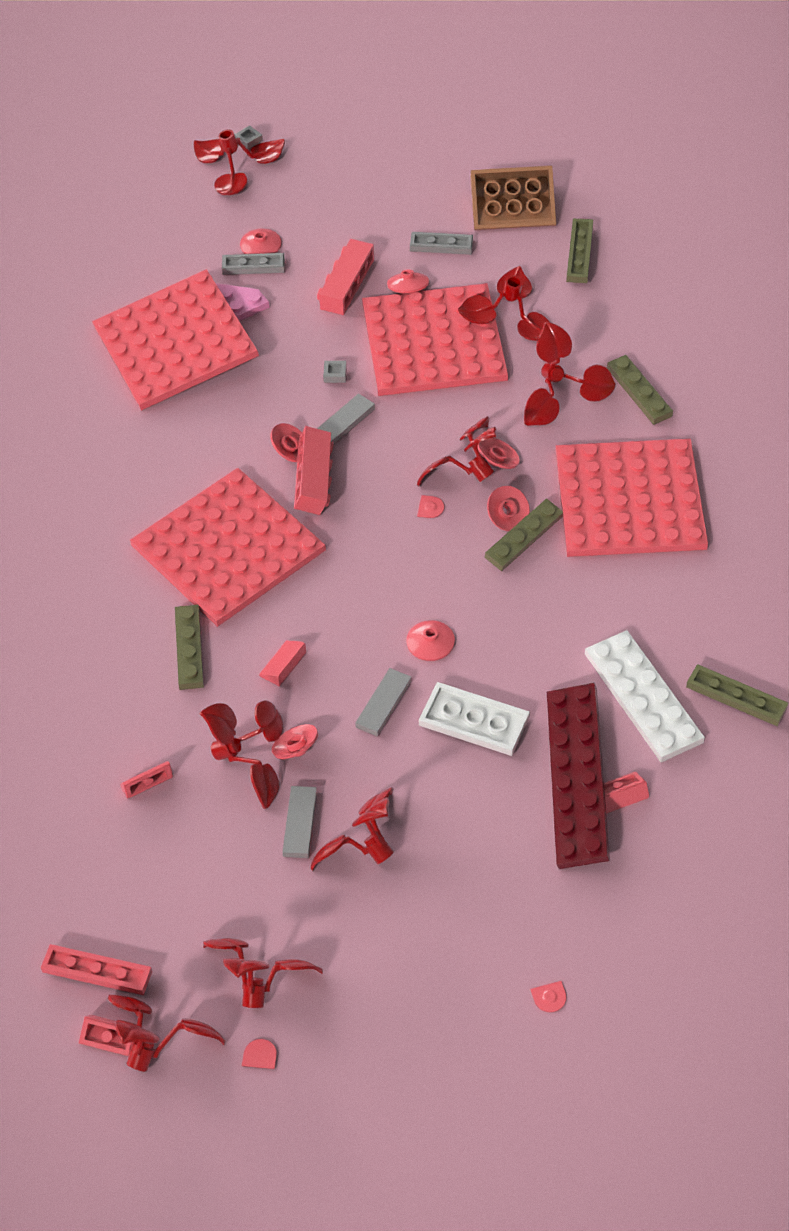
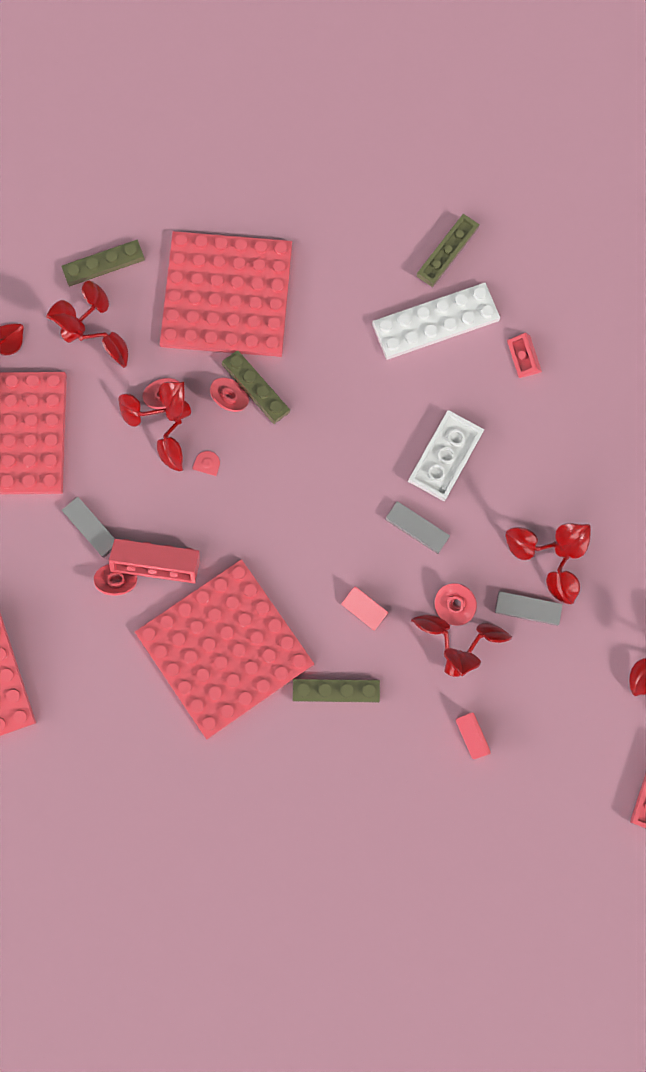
camera: 90 degrees left, 25 degrees up
light grey plate [323,361,347,383] -> none
coral dish [407,620,455,661] -> none
dark red plate [547,682,610,869] -> none

